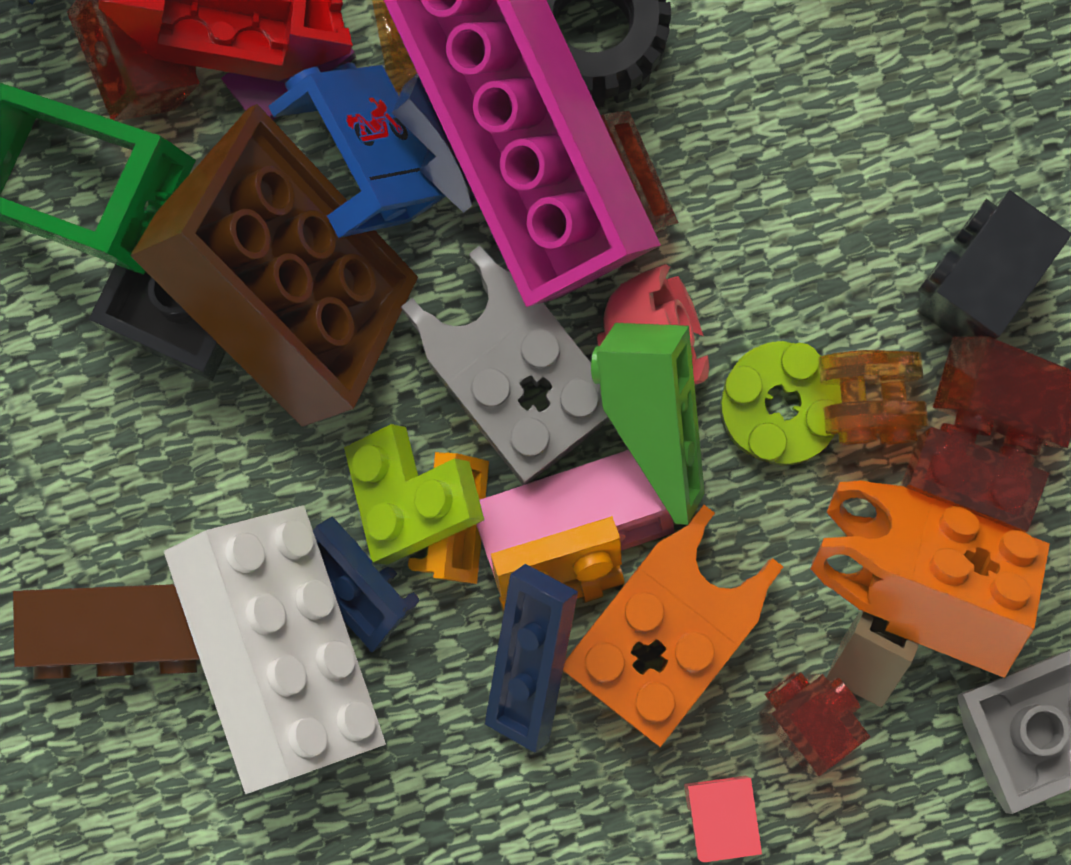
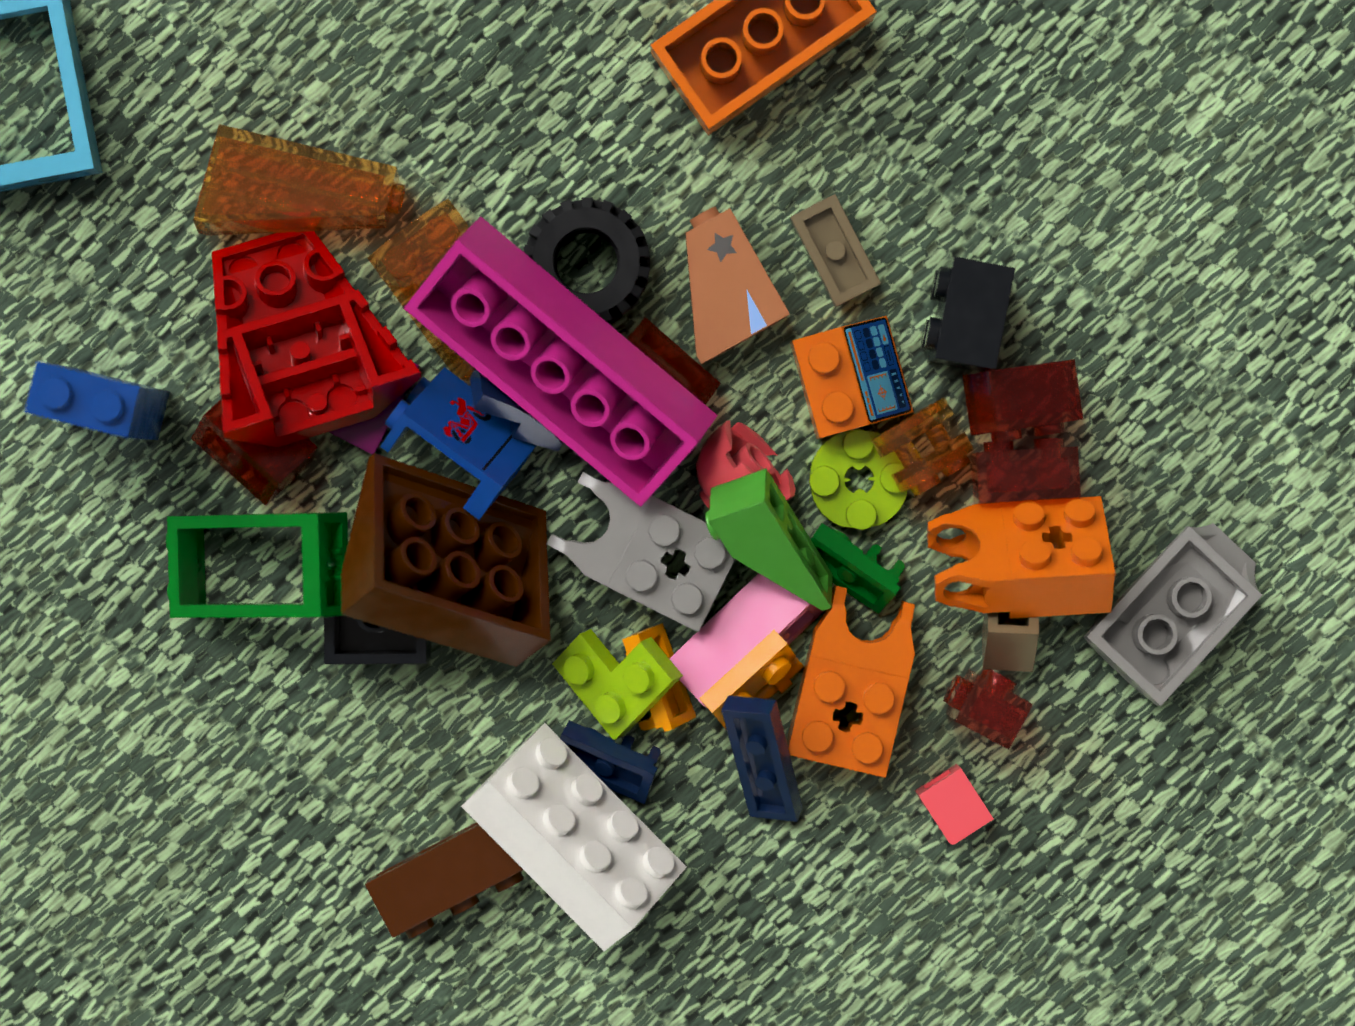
camera: 20 degrees left, 5 degrees up
none -> nougat slope [685,206,790,366]
none -> dark tan plate [790,194,881,308]
none -> orange slope [790,316,914,439]
none -> green plate [810,523,905,614]

